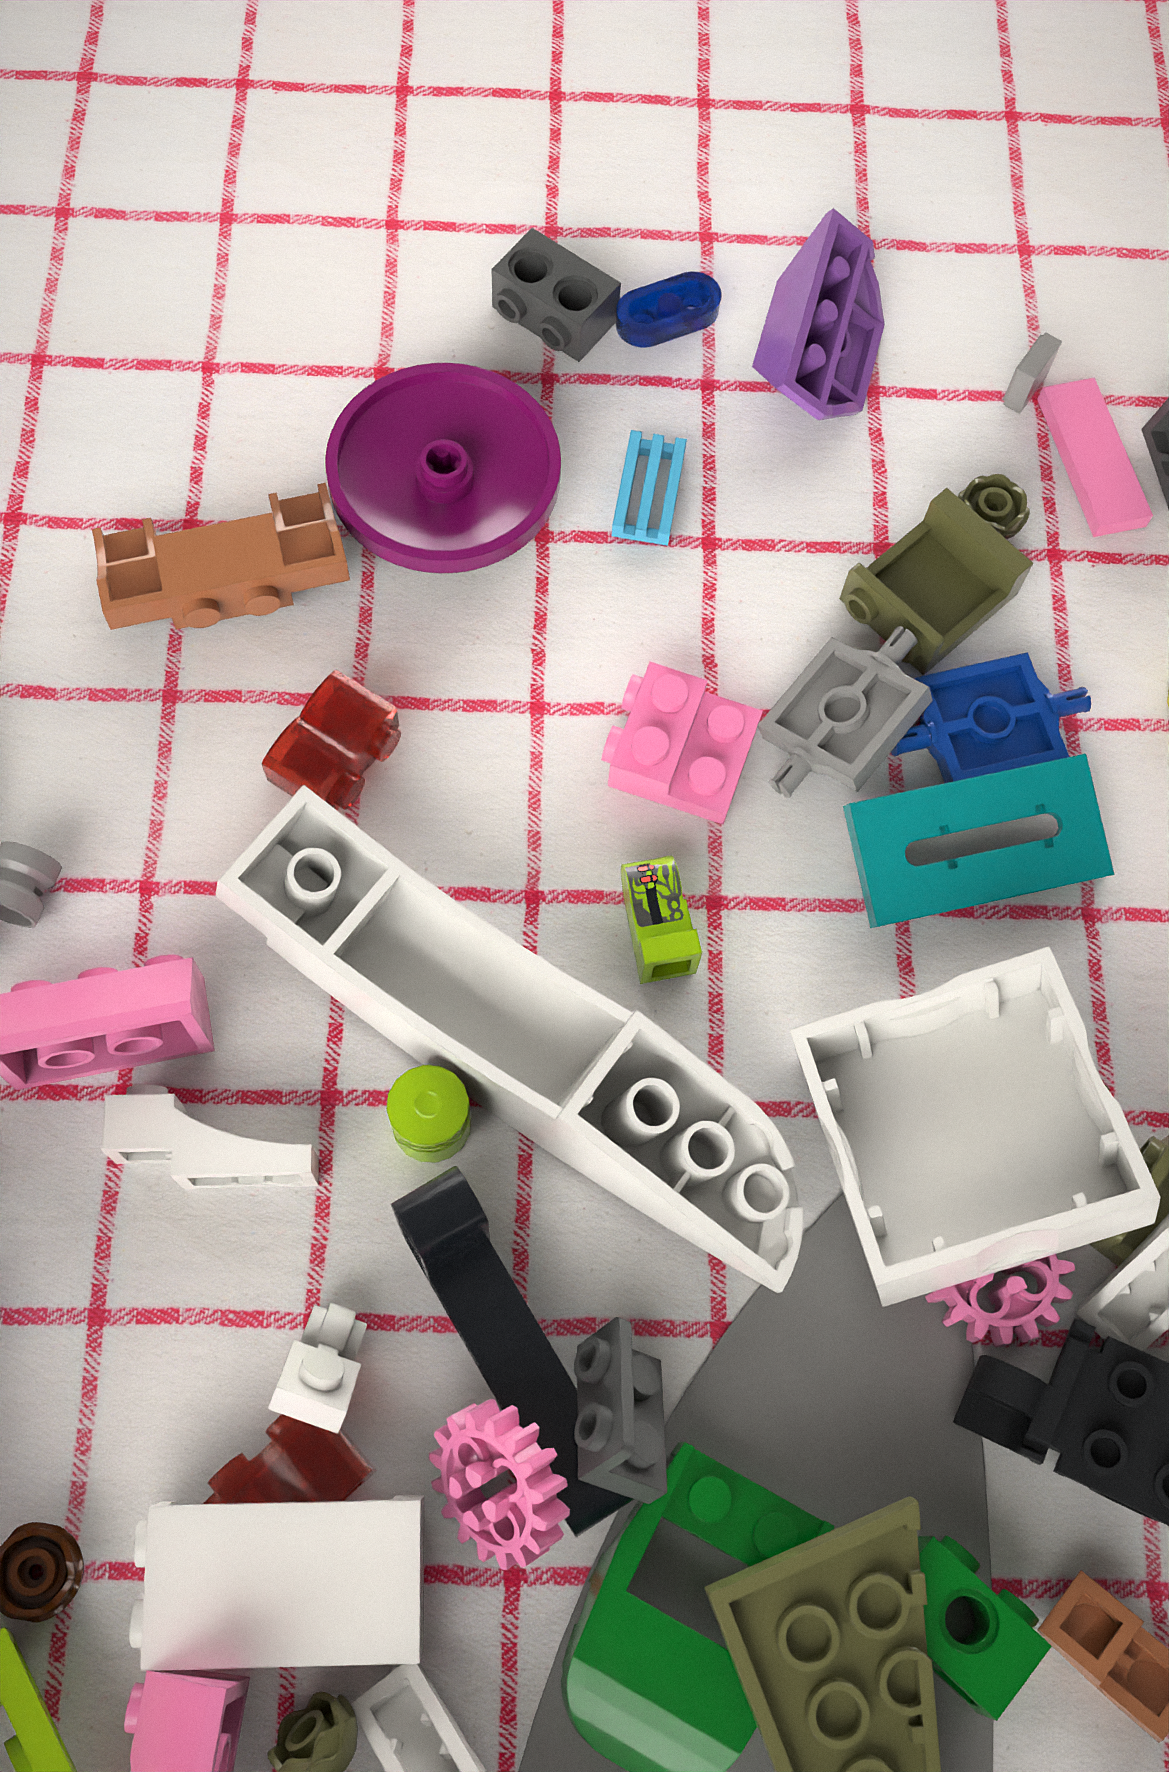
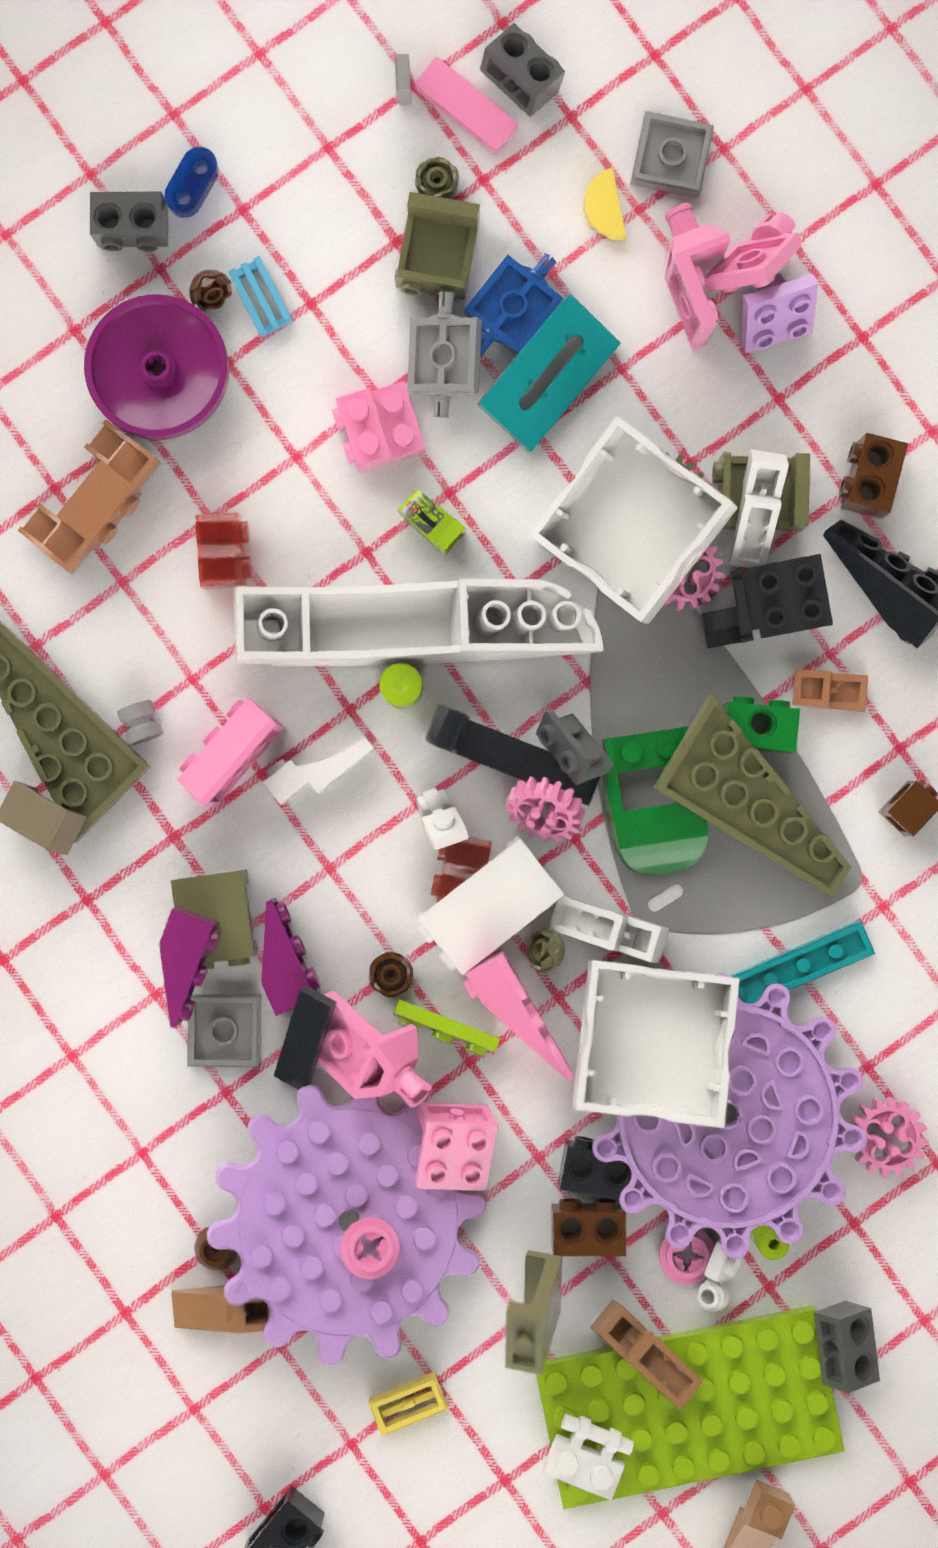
camera: 30 degrees left, 20 degrees up
medium lavender wedge [752,208,885,420] -> none
none -> reddish brown plate [189,269,232,311]

